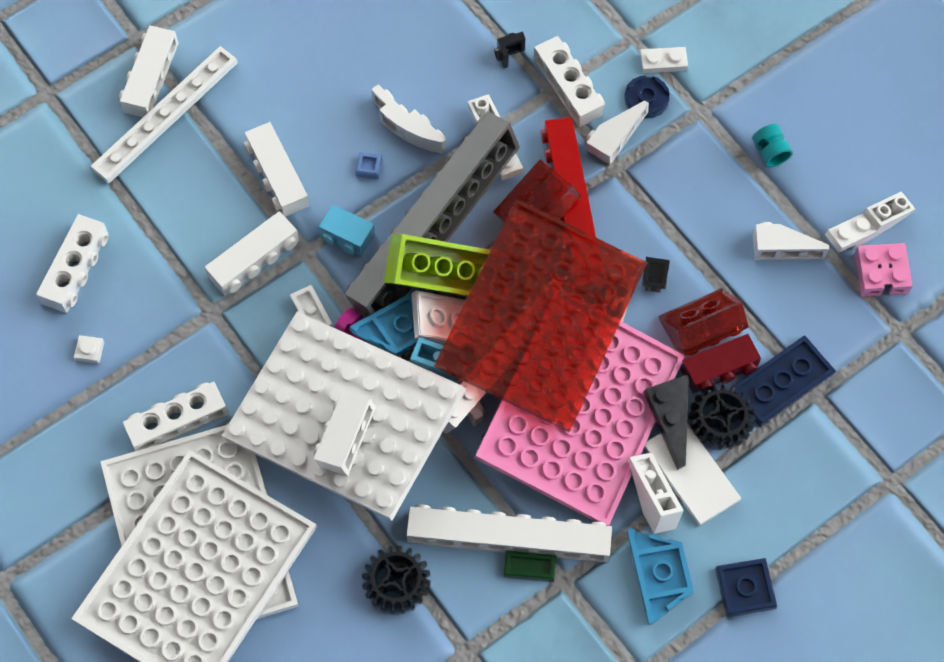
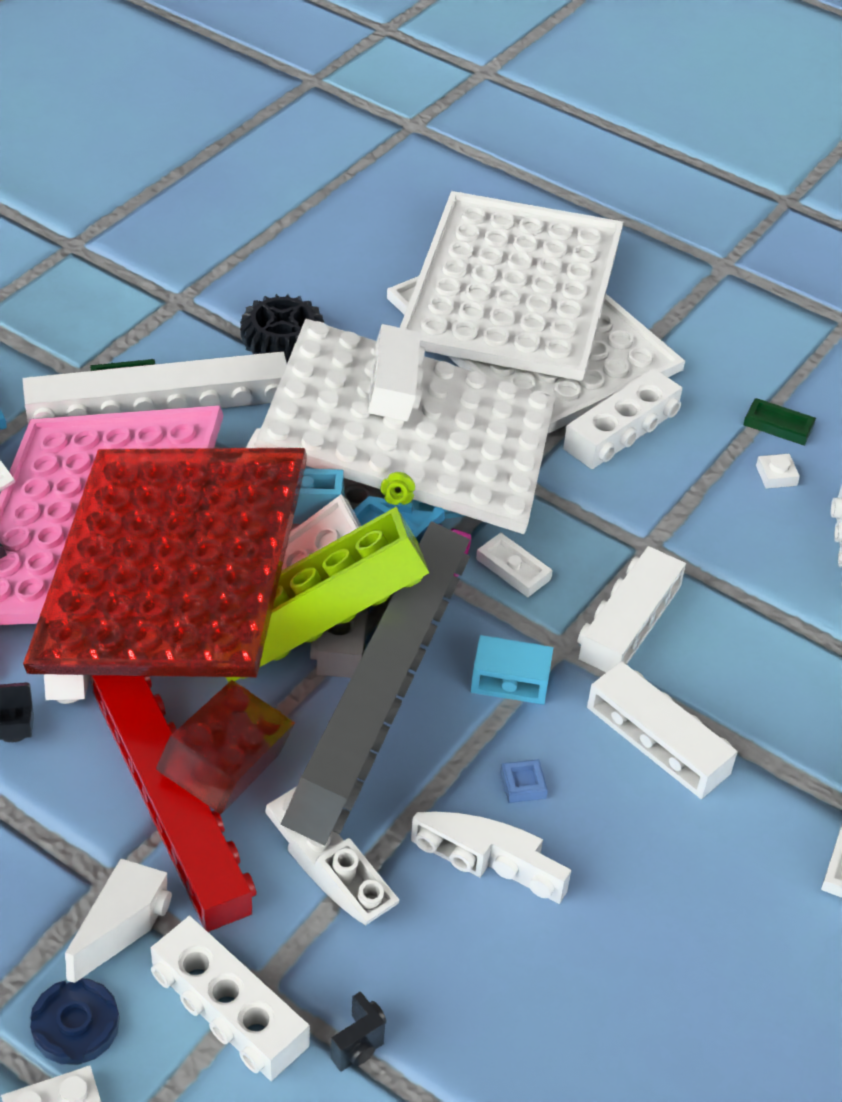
camera: 160 degrees right, 20 degrees down
none -> lime plate [380,472,415,505]
none -> dark green tile [743,398,816,446]

